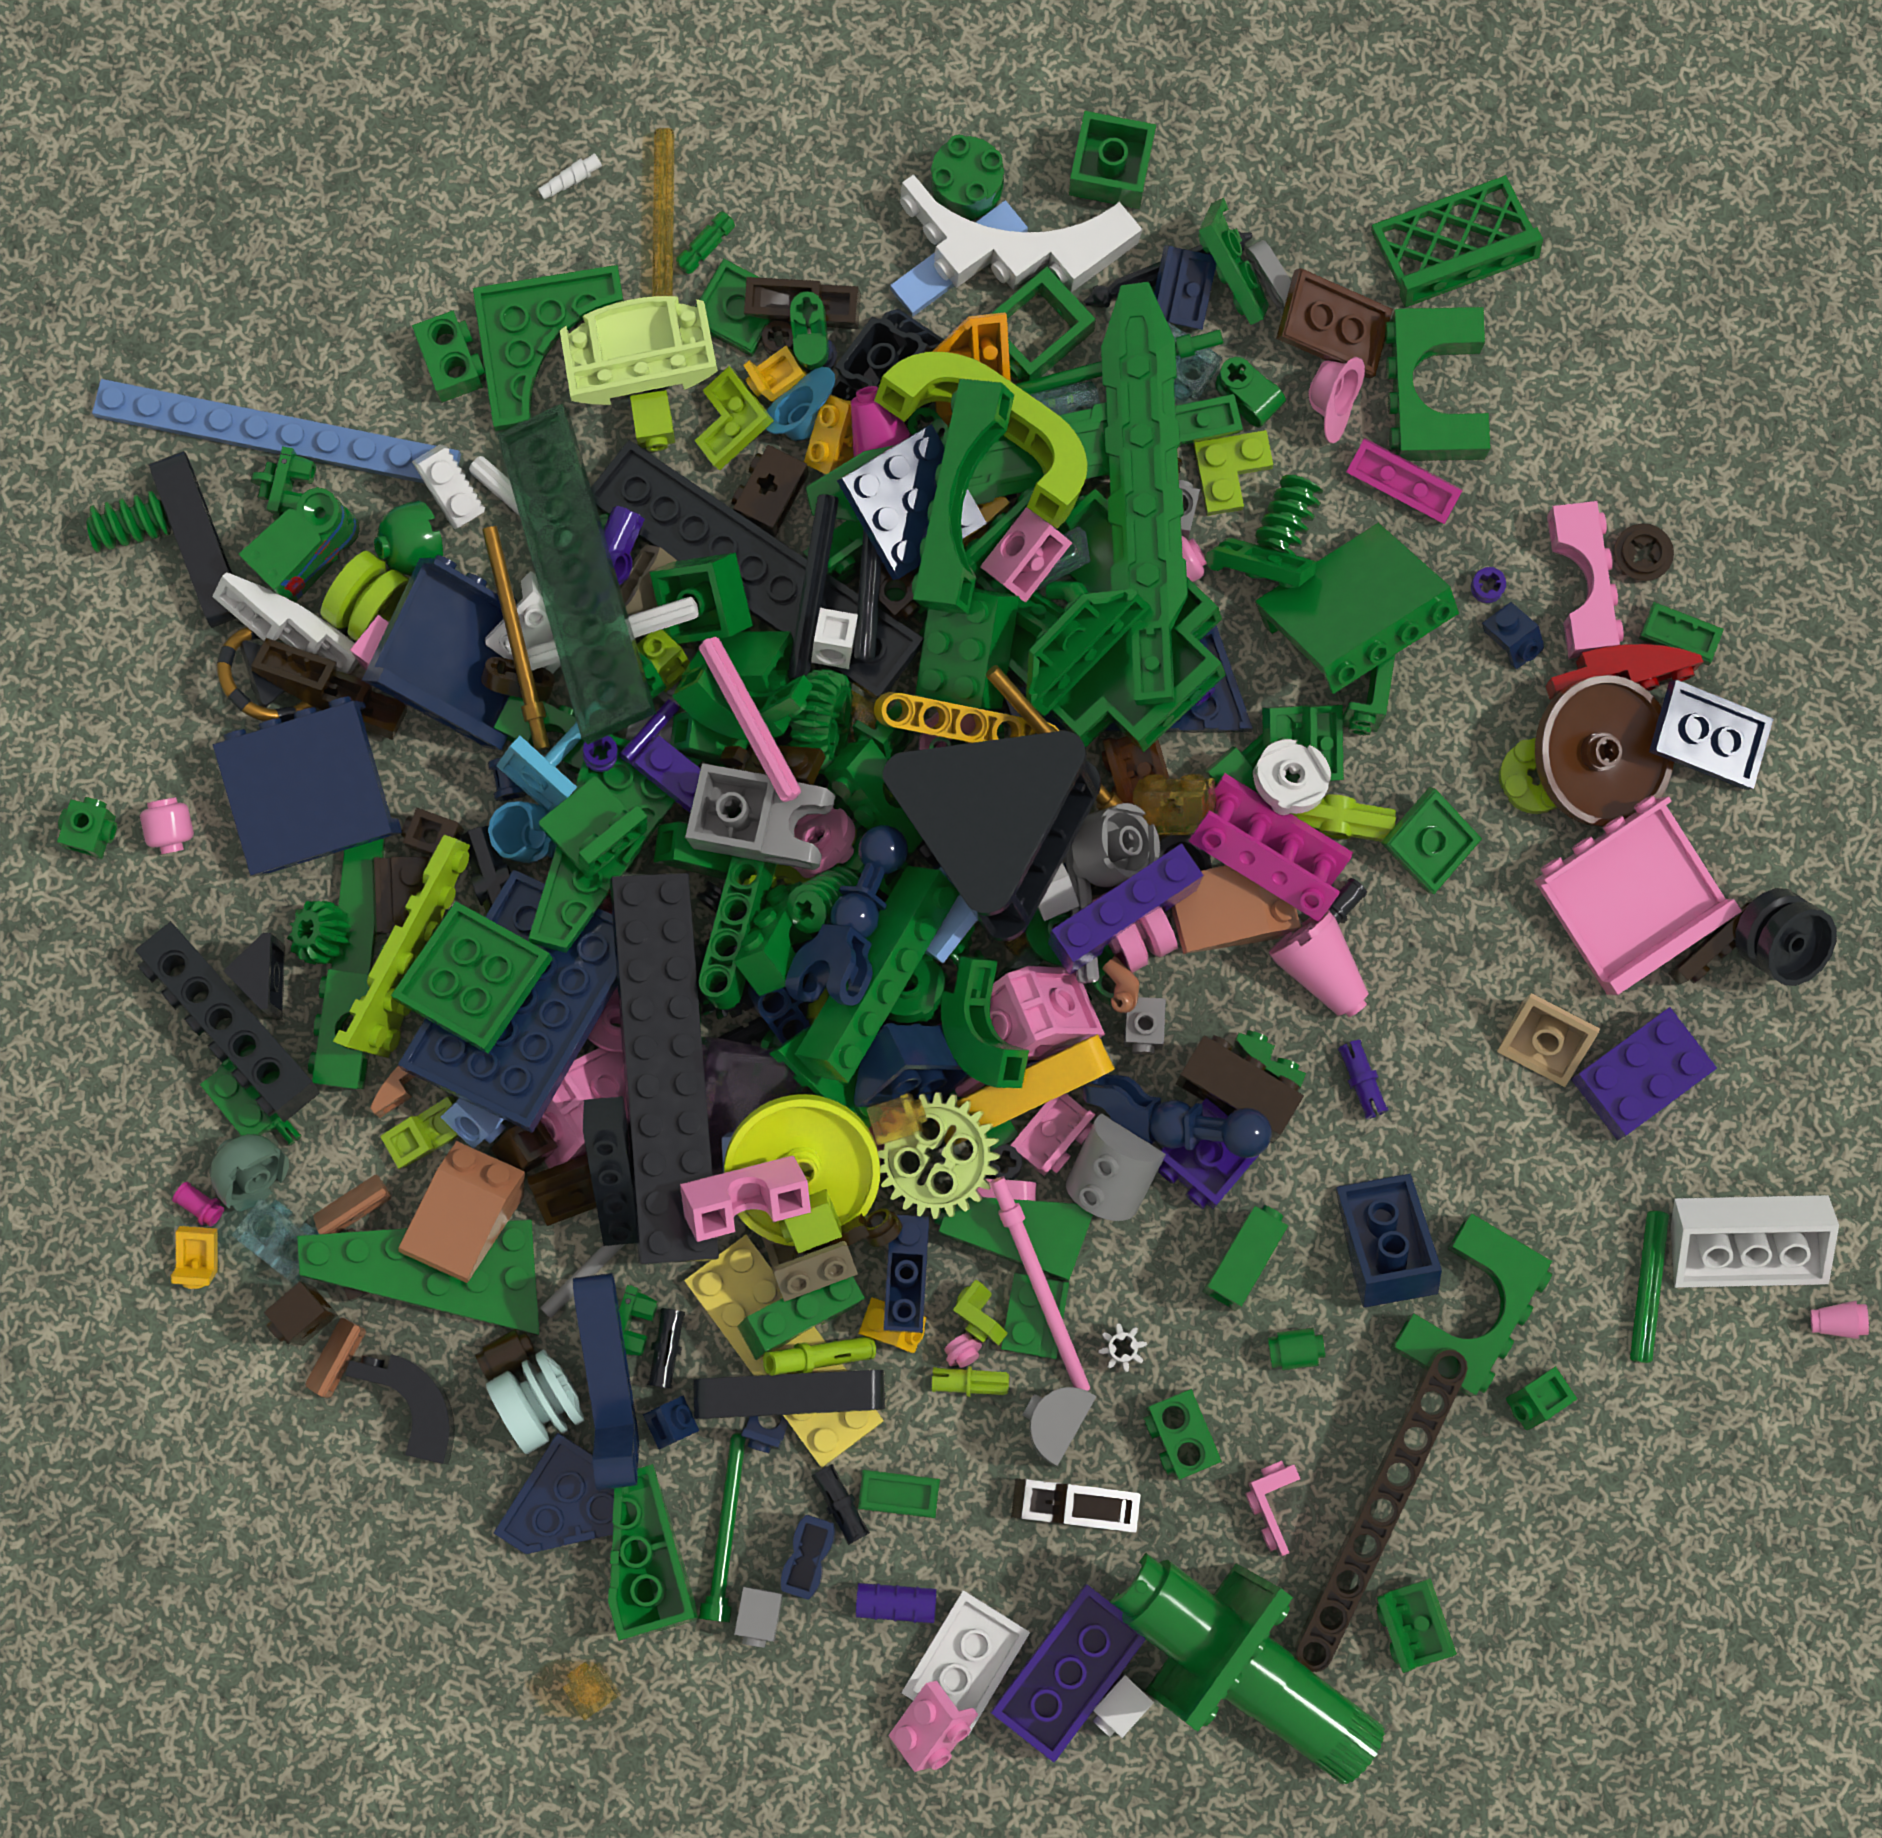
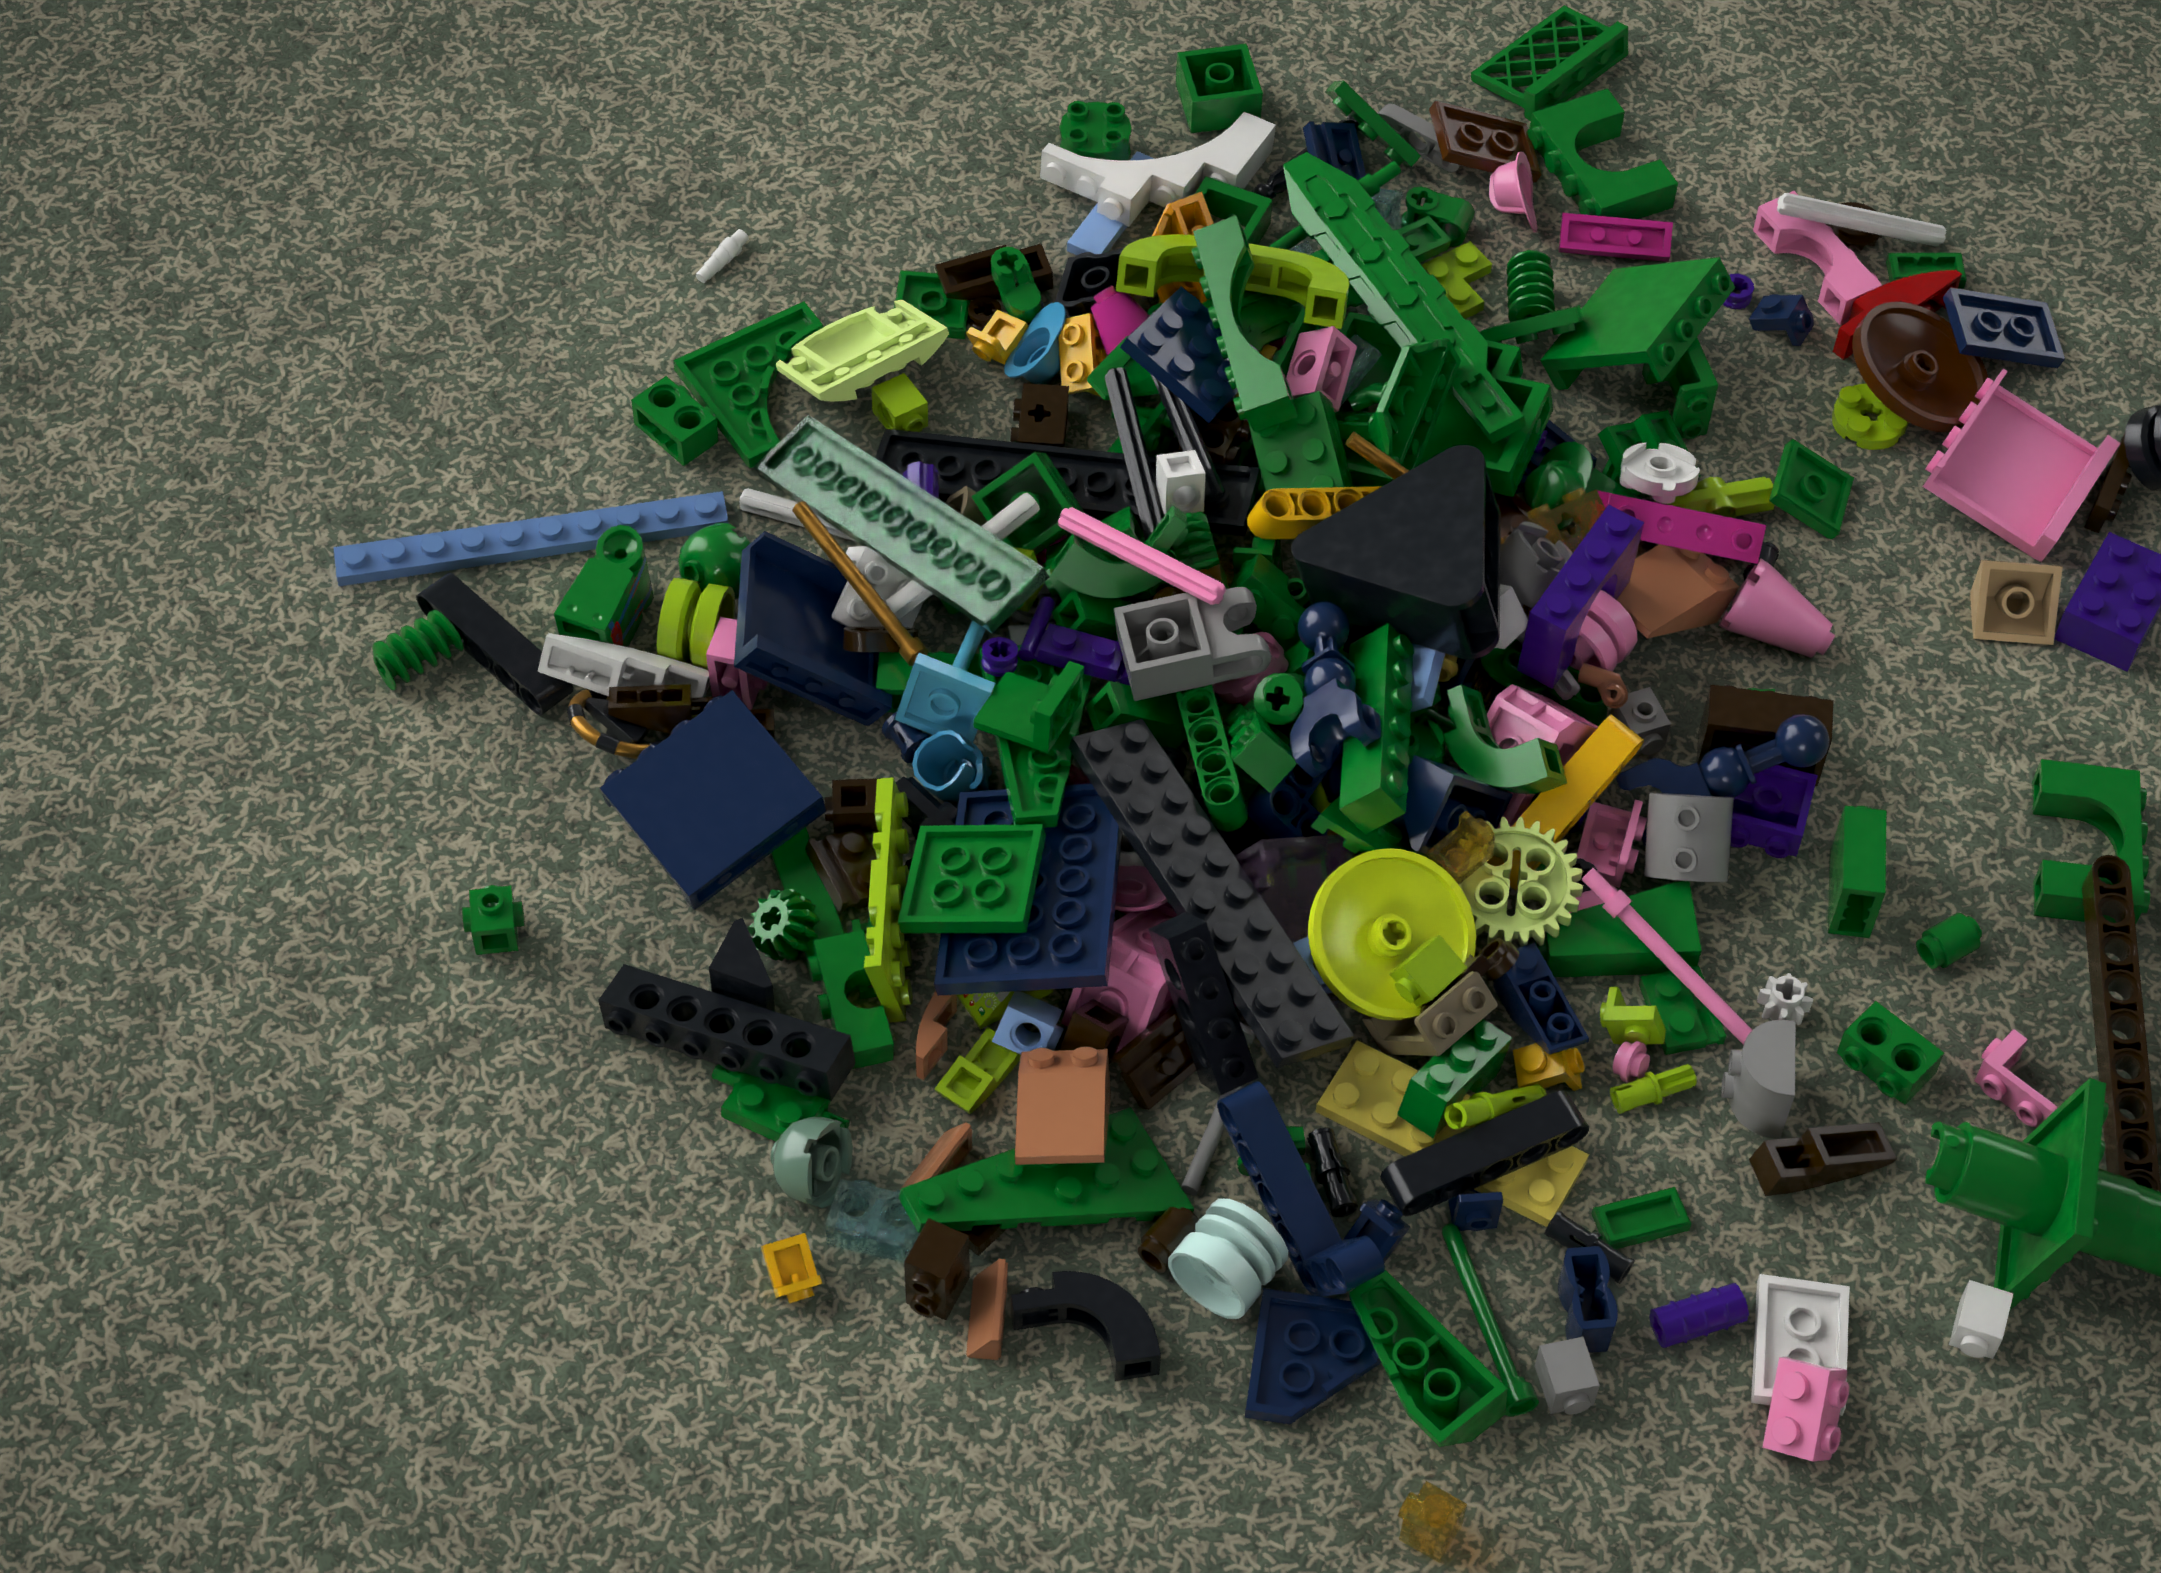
camera: 25 degrees left, 25 degrees down
bright pink head [140,797,194,854] -> none
dark pink pin [172,1182,224,1227] -> none
green hips [251,446,316,520] -> none
white brick [412,444,485,529] -> none
clear yellow axle [652,128,675,296] -> none
green axle [676,211,735,274] -> none
bright pink arch [680,1156,811,1242] -> none
lime plate [694,366,774,470] -> none
dark purple brick [990,1584,1146,1763] -> none
dark blue slope [1336,1173,1442,1308] -> none
dark purple pin [1338,1039,1389,1119] -> none
none -> green piece [1524,442,1593,531]
none -> white axle [1777,193,1946,247]

